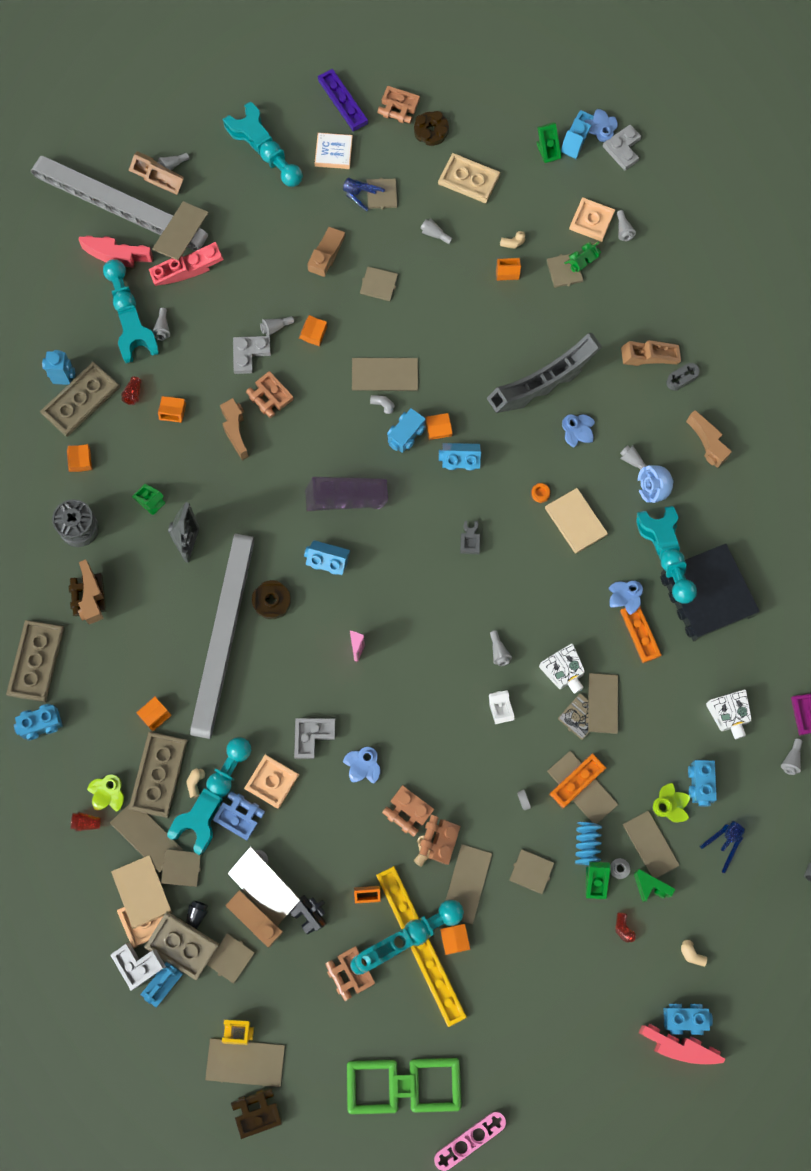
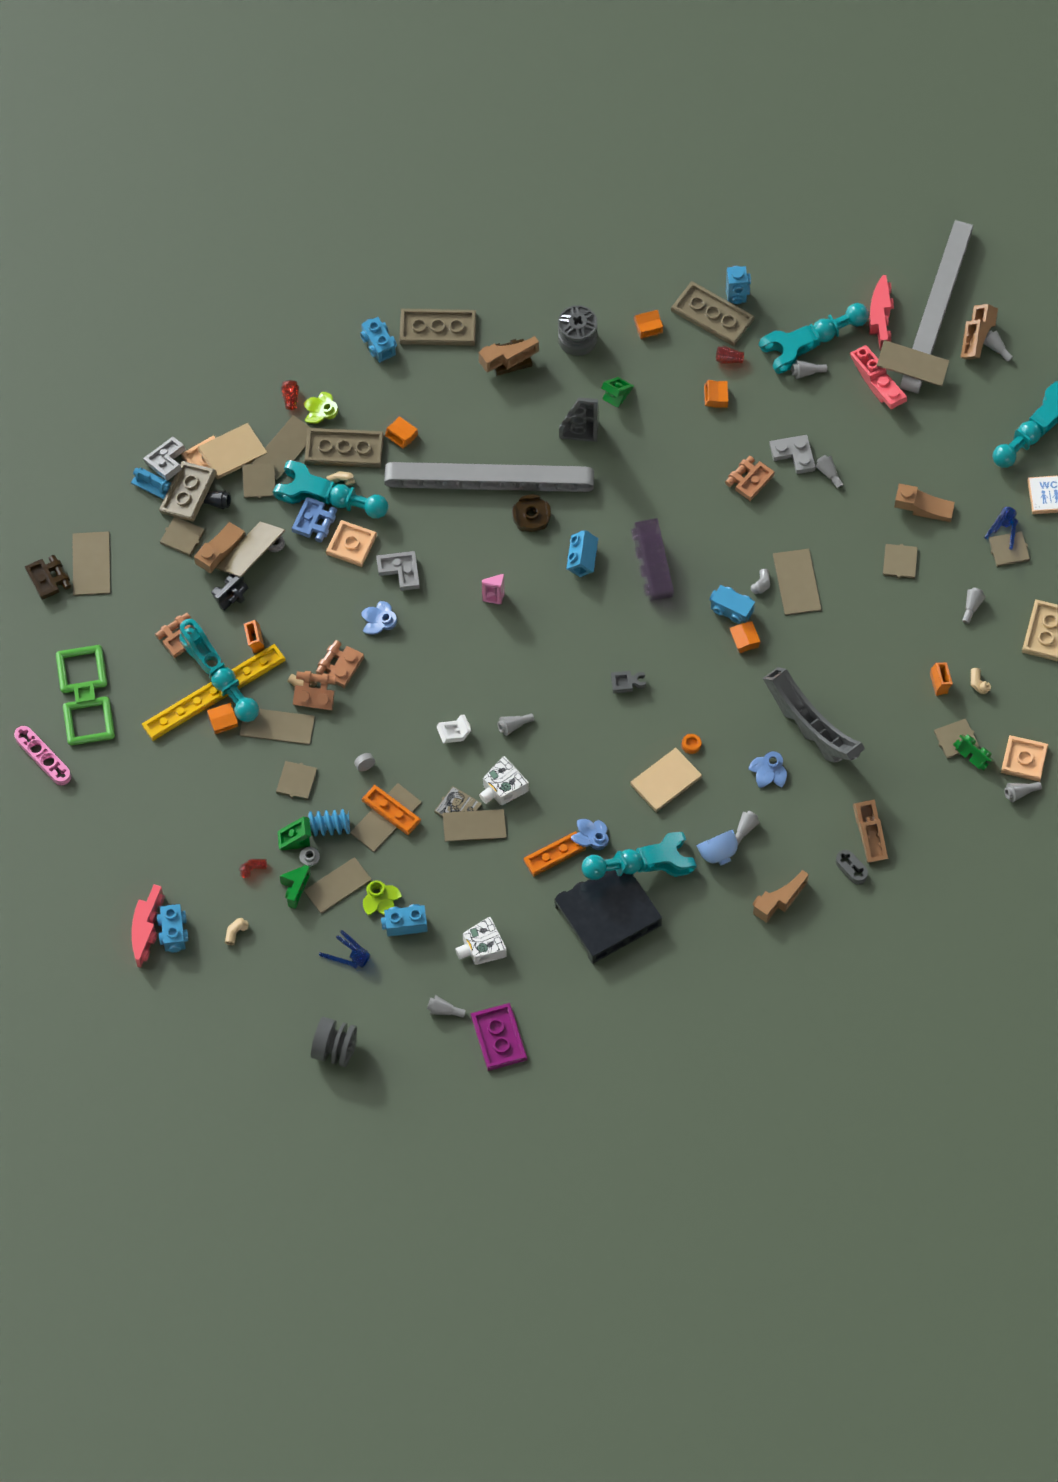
camera: 85 degrees right, 10 degrees down
medium nougat slope [220,398,249,460] -> none
yellow window [222,1020,254,1045] -> none
orange piece [299,315,327,346] -> none
dark azure brick [439,443,481,470] -> none

